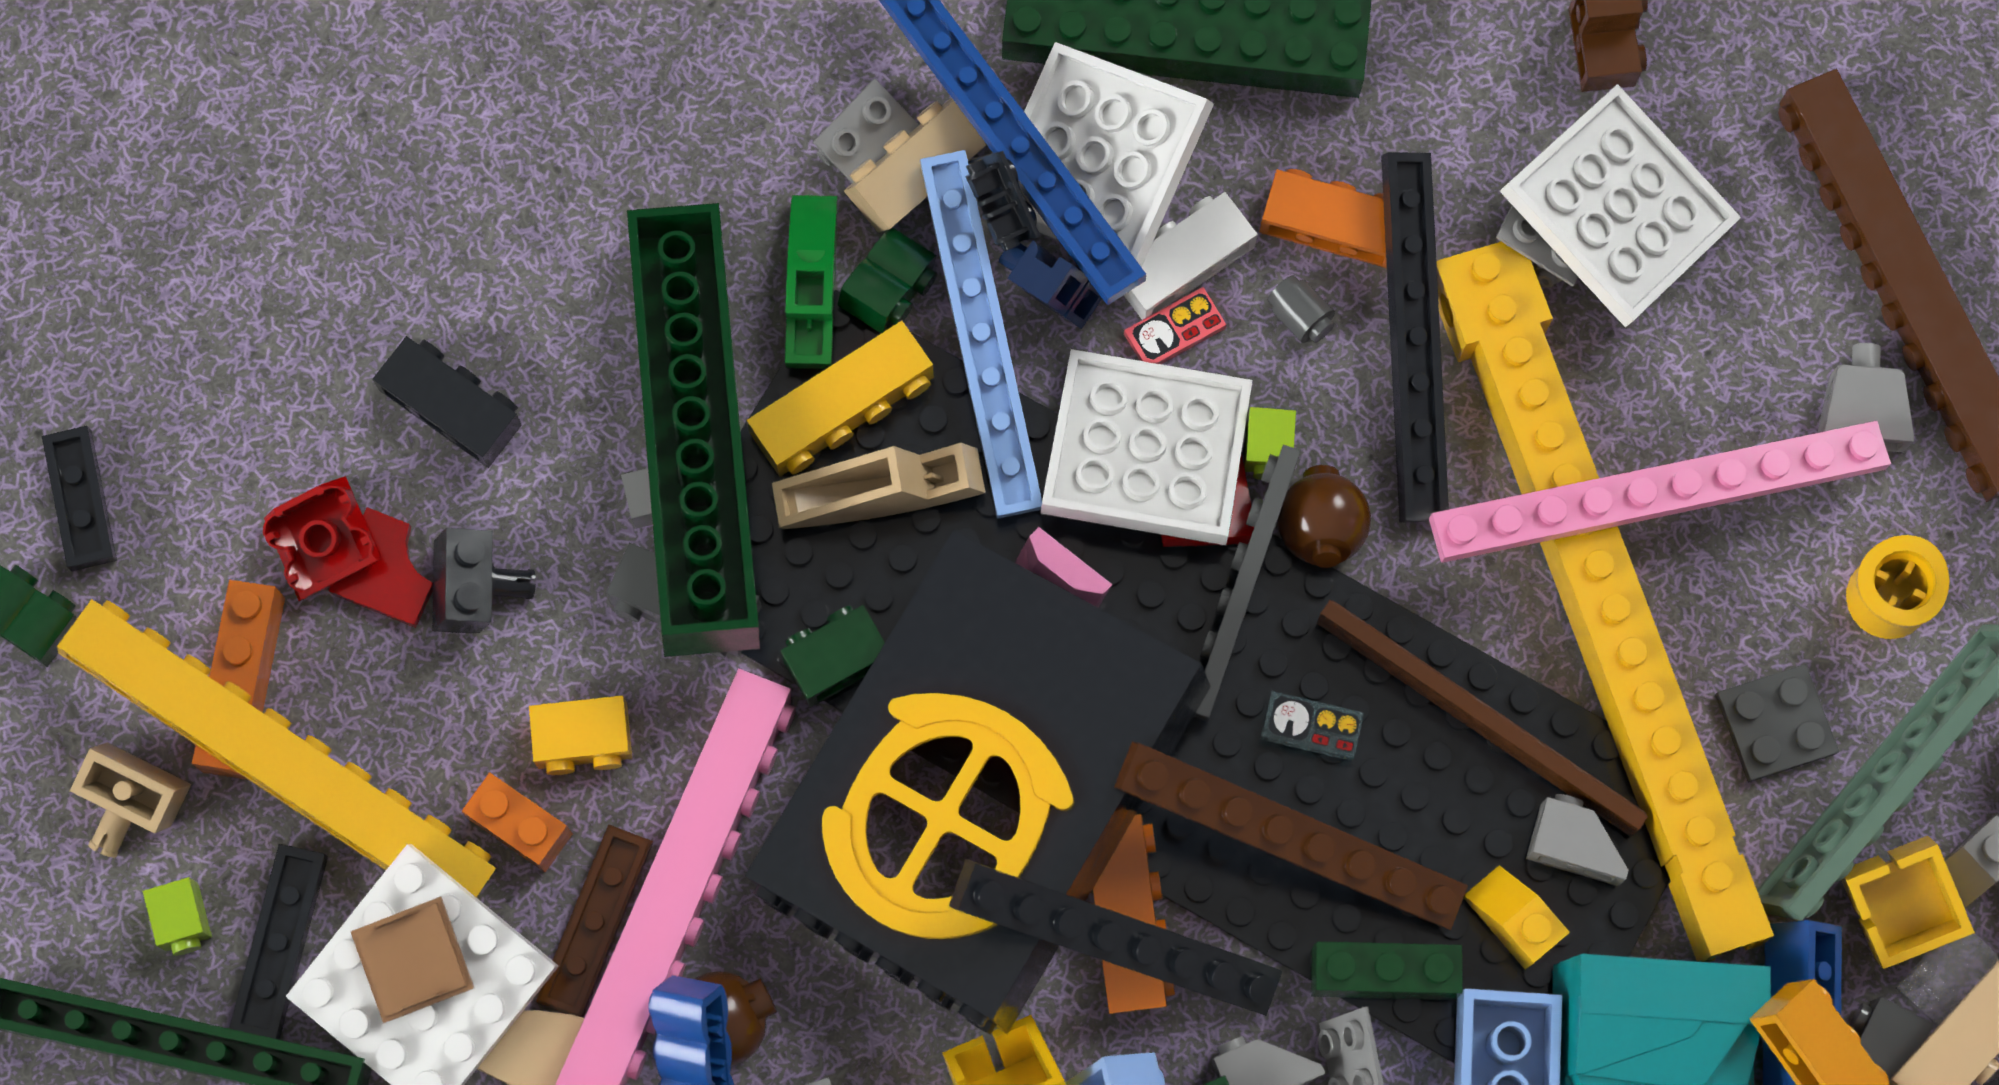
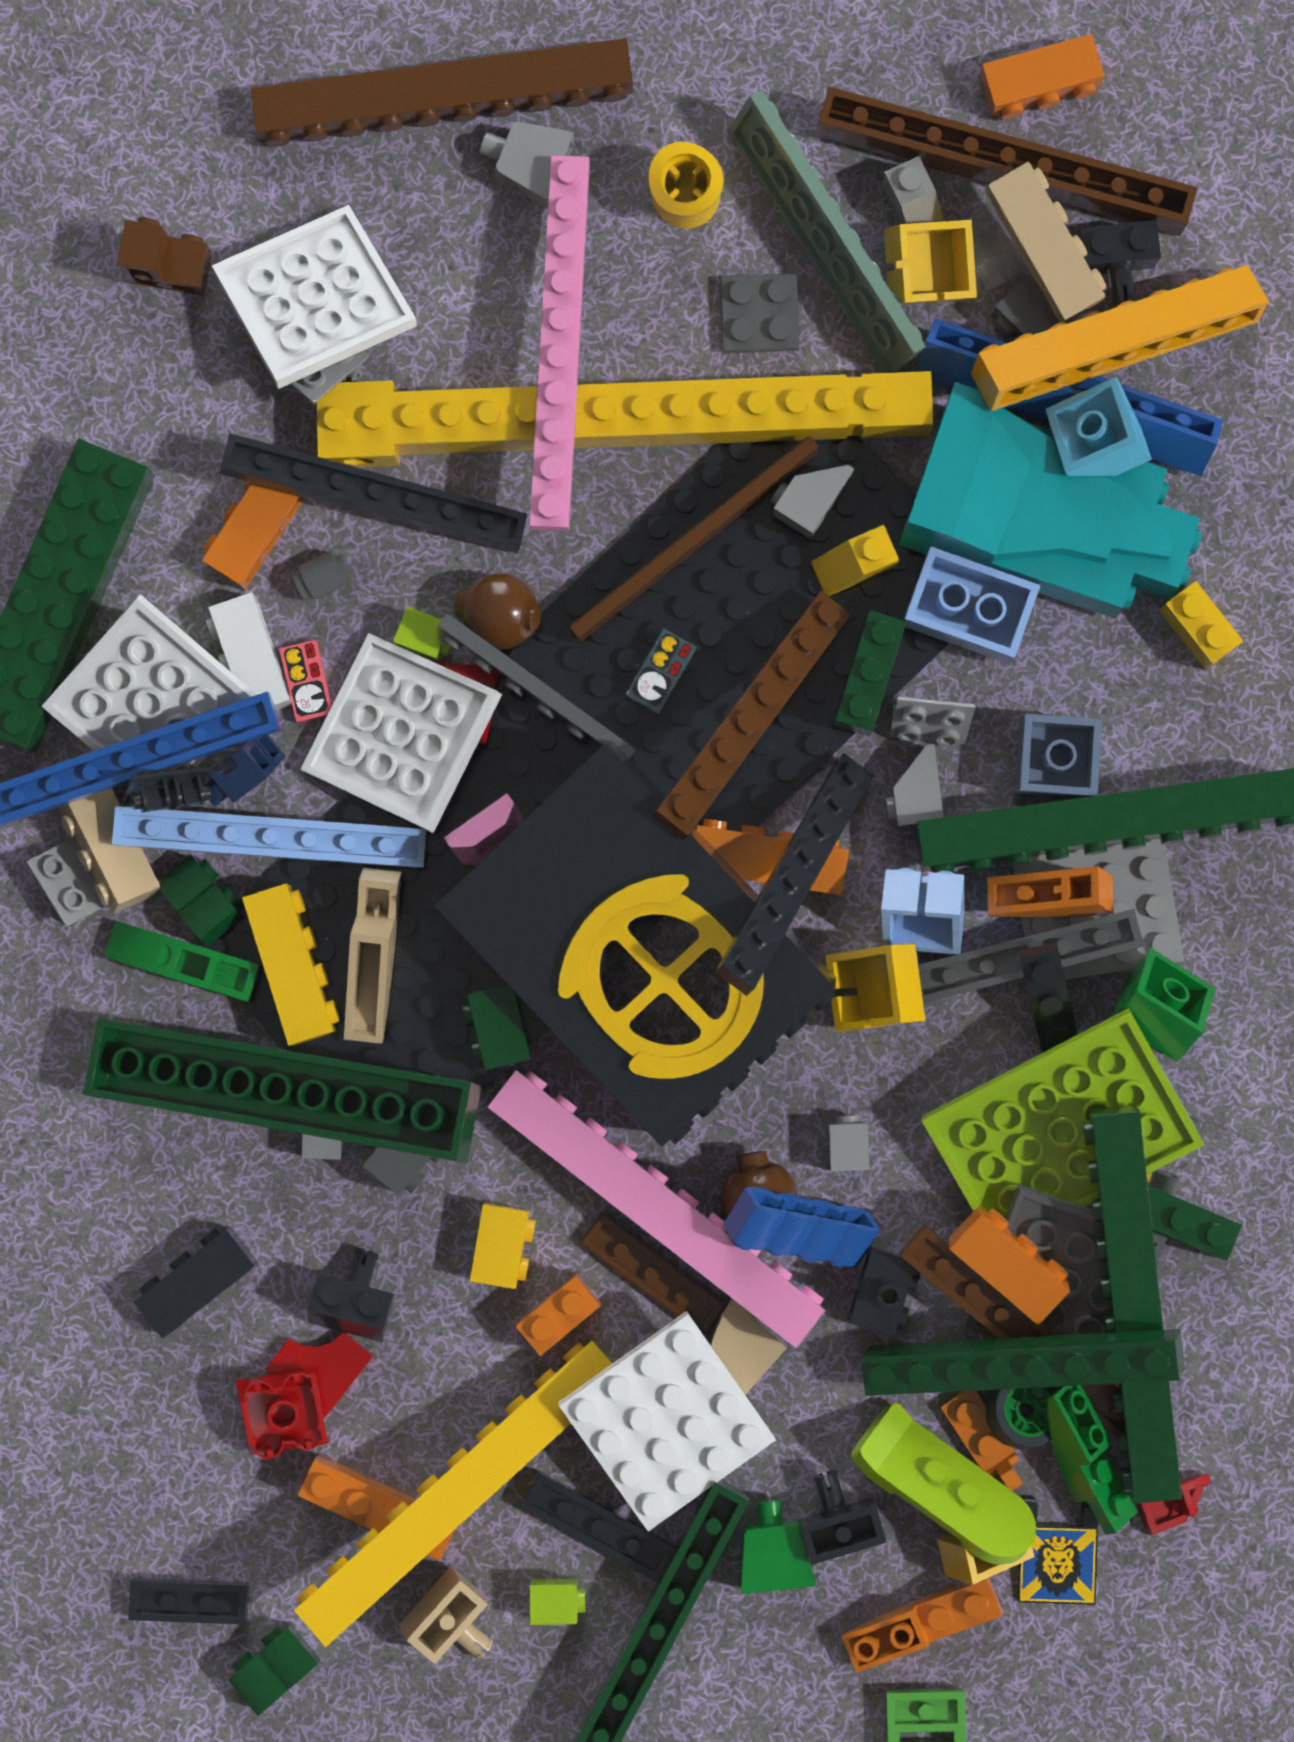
camera: 70 degrees left, 10 degrees up
medium nougat piece [350,896,475,1023] -> none

